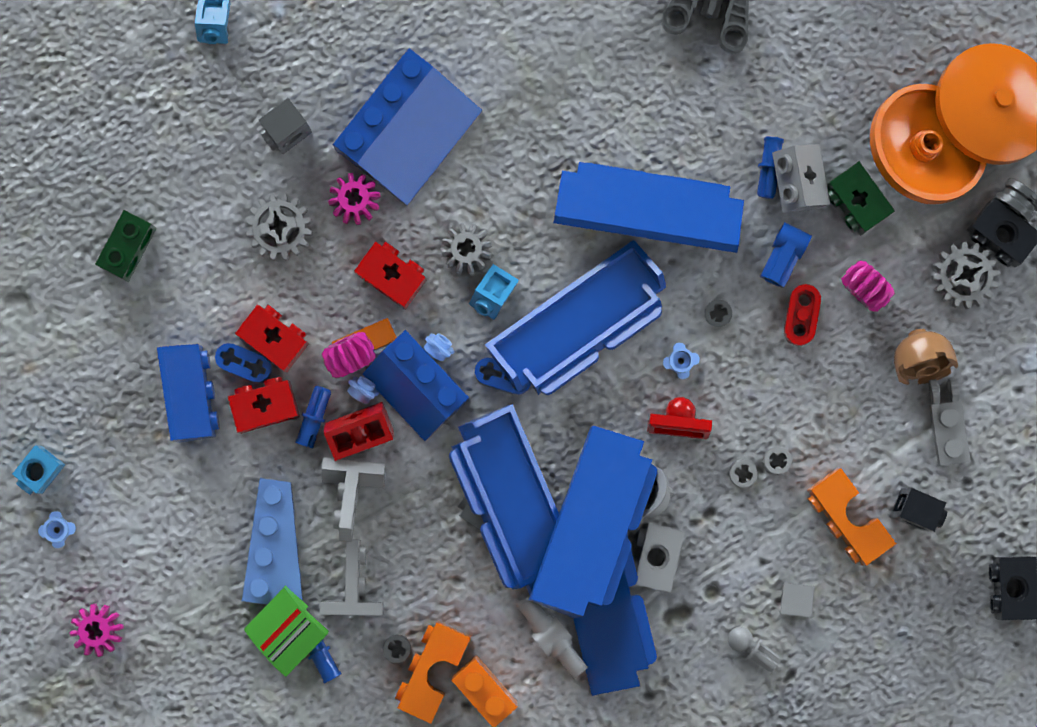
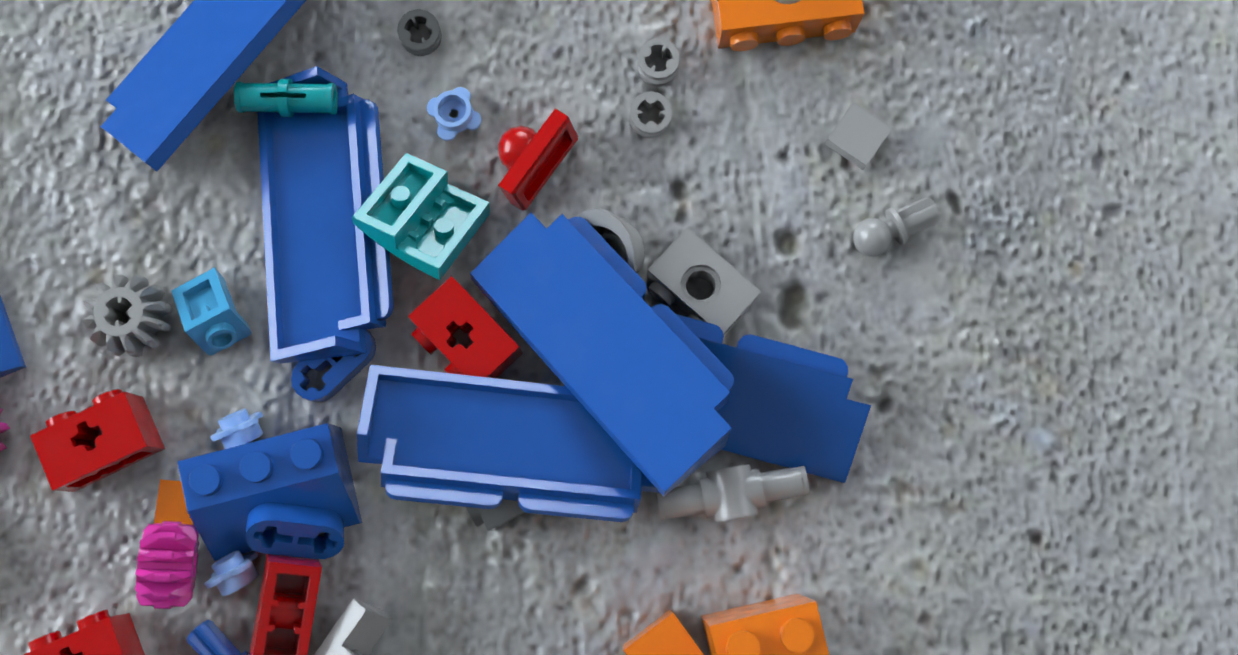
camera: 60 degrees left, 5 degrees down
none -> teal pin [234,79,338,117]
none -> blue beam [245,503,344,559]
none -> teal slope [352,153,490,280]
none -> red brick [408,276,523,378]

